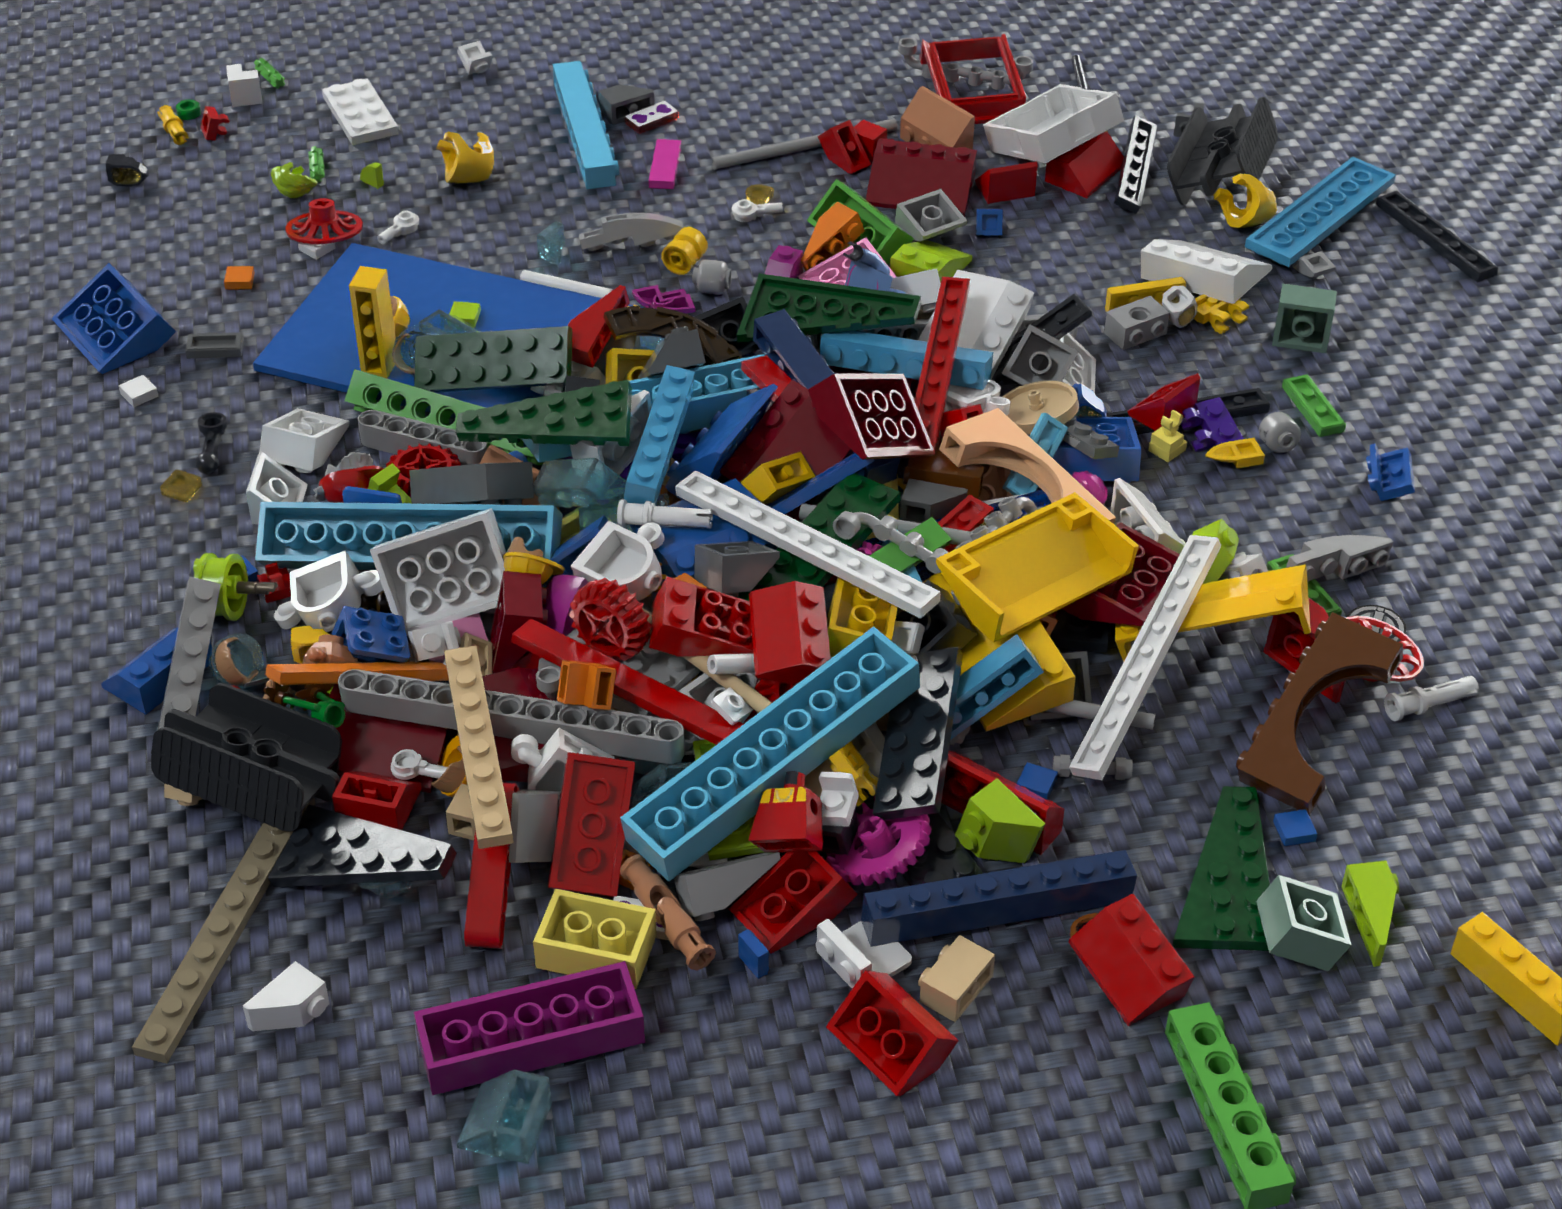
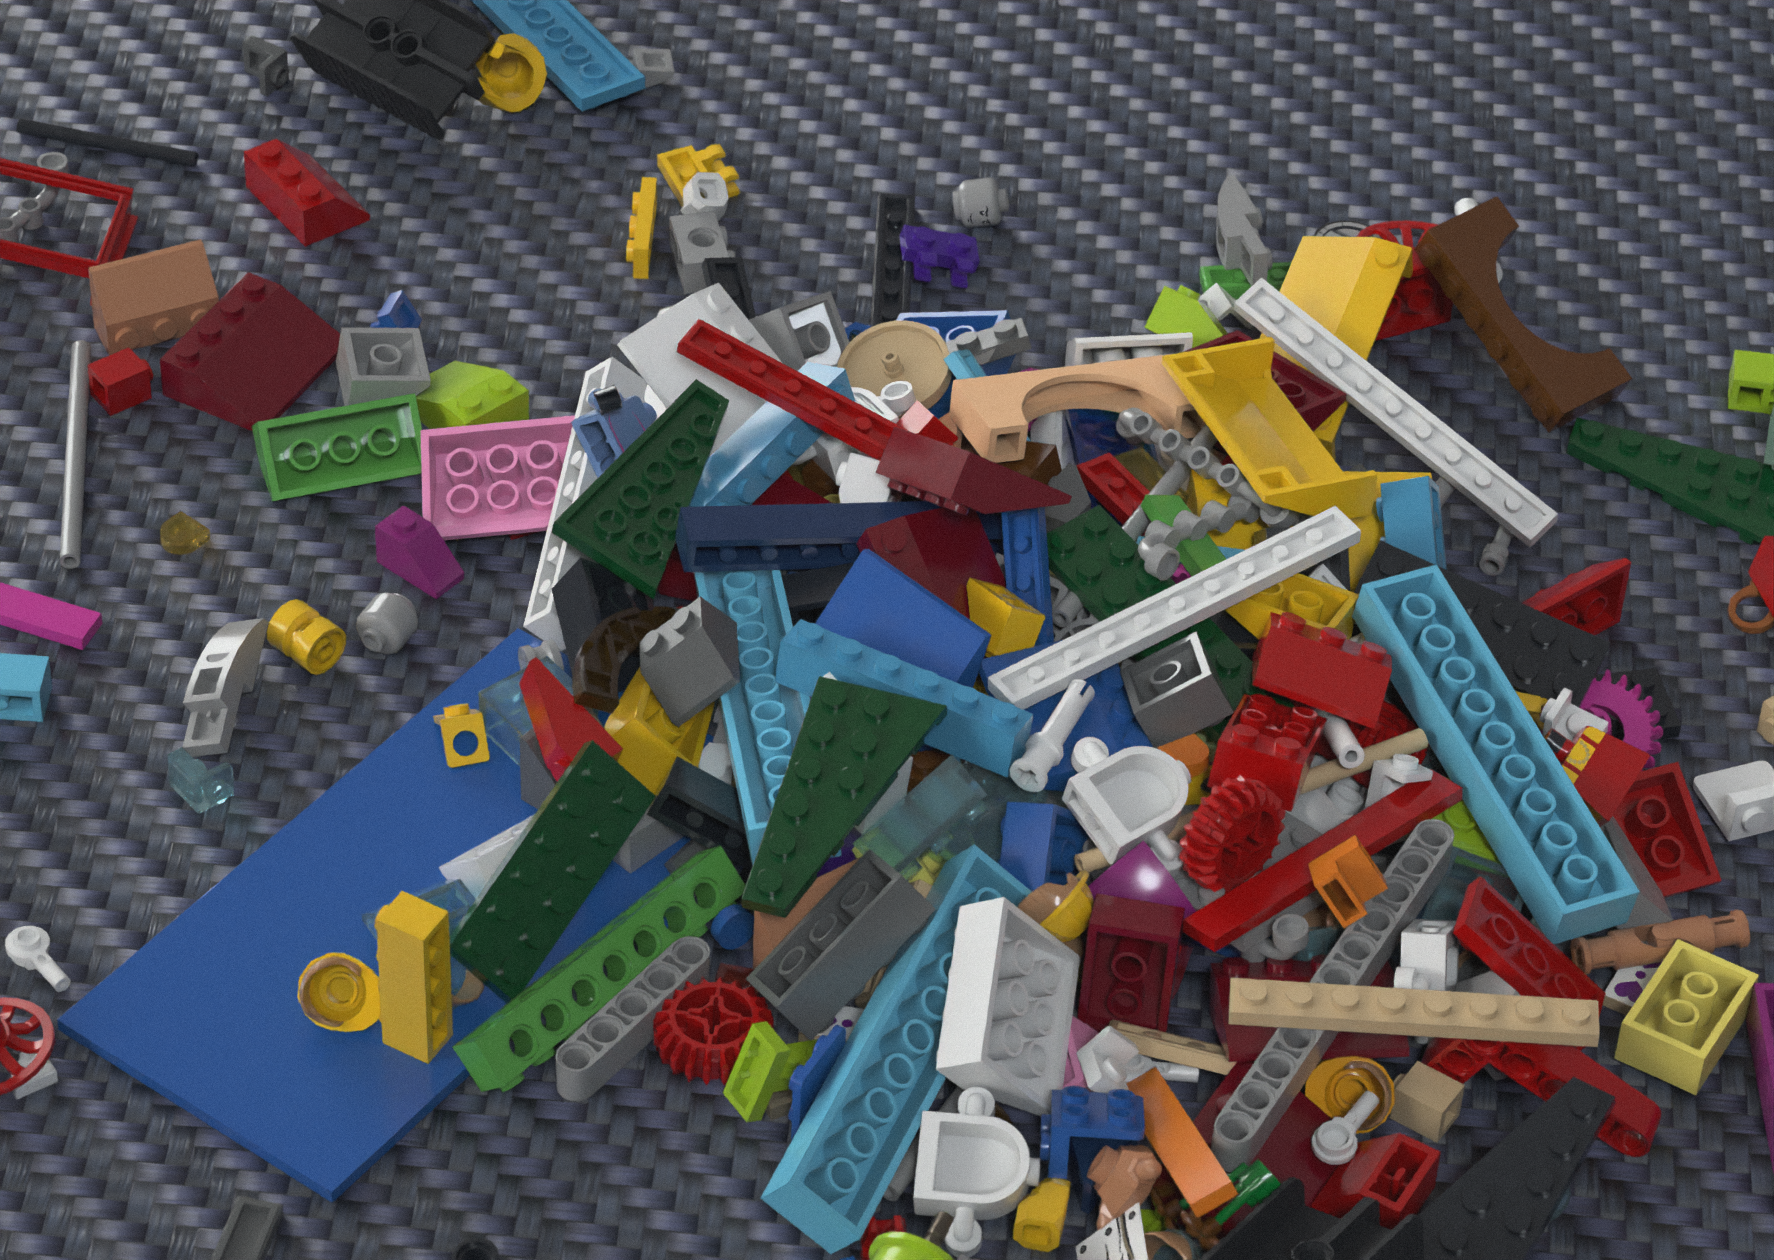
camera: 75 degrees left, 0 degrees up
orange tile [224,266,255,290] -> none
white slope [246,452,308,524] -> none
white slope [259,408,350,473] -> none
red hair [313,452,383,503] -> none
lime tile [448,301,481,327] -> none
white piece [520,270,613,298] -> none
magenta brick [632,285,696,313] -> none
white plate [732,199,783,222] -> none
blue tile [738,929,769,979] -> none
red tile [741,355,792,402] -> none
orange slope [801,202,865,271] -> none
red slope [818,120,871,174] -> none
dark blue brick [861,850,1137,947] -> none
lime slope [955,778,1046,863] -> none
red slope [975,161,1038,204] -> none
white tile [983,84,1124,163] -> none
blue tile [1017,762,1058,800] -> none
plate [1114,115,1157,214] -> none
red slope [1127,373,1201,431] -> none
white slope [1141,239,1272,304] -> none
light yellow piece [1148,410,1187,462] -> none
yellow plate [1205,438,1265,468] -> none
sand green brick [1272,283,1337,353] -> none
blue tile [1273,809,1317,846] -> none
bright green tile [1282,374,1346,437] -> none
blue bracket [1366,443,1415,501] -> none

